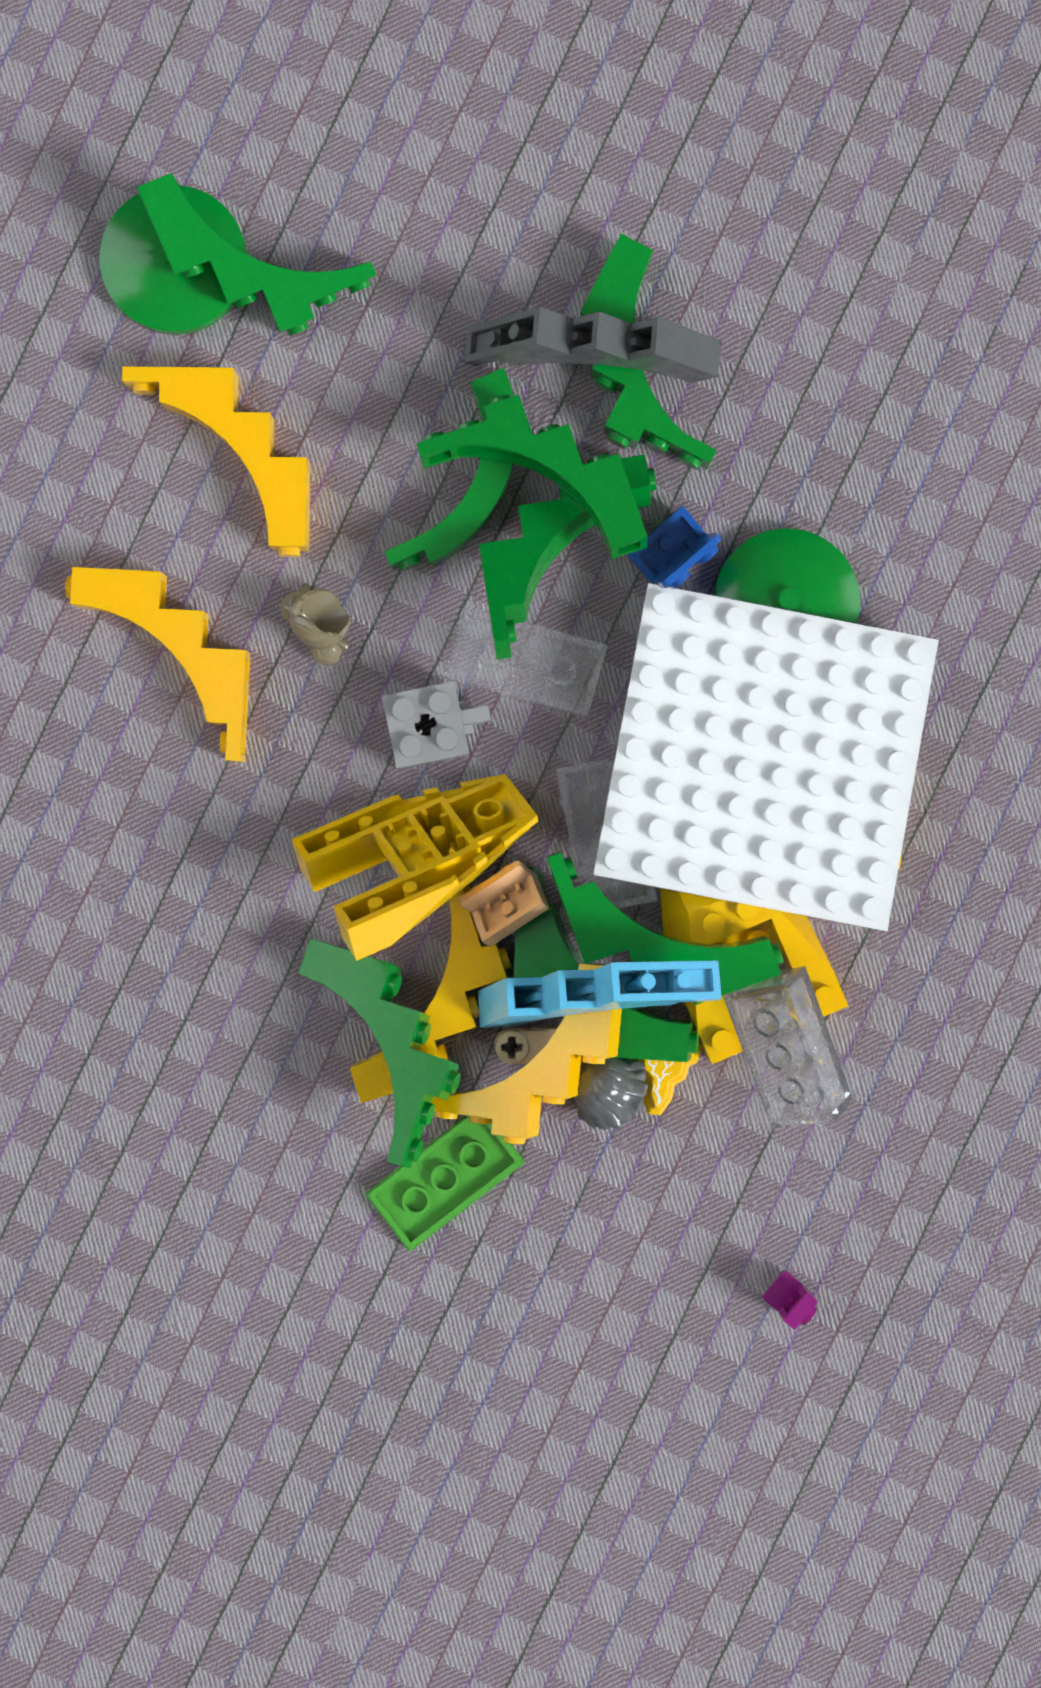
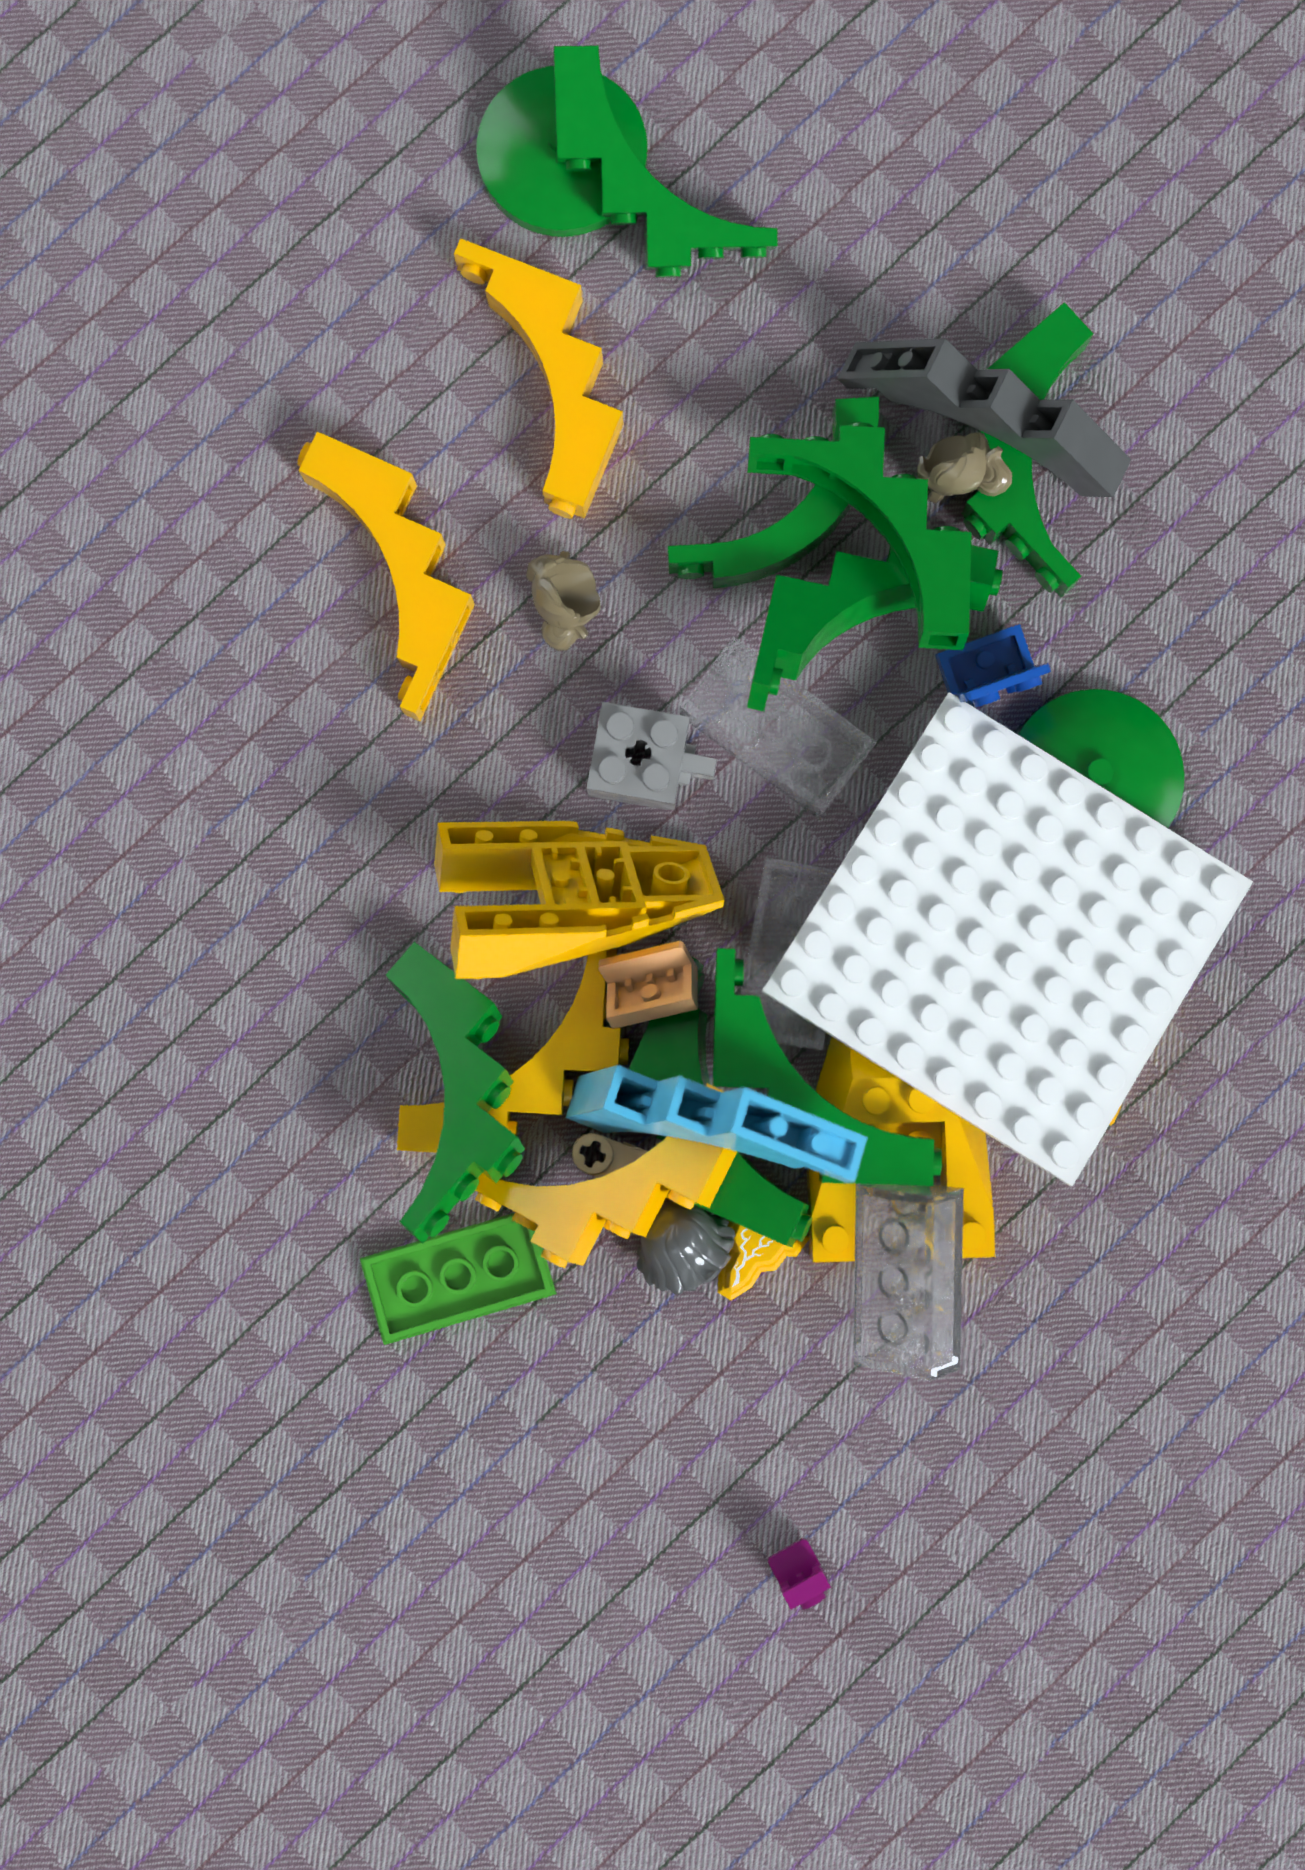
camera: 25 degrees right, 5 degrees down
none -> dark tan hair [917,432,1012,504]

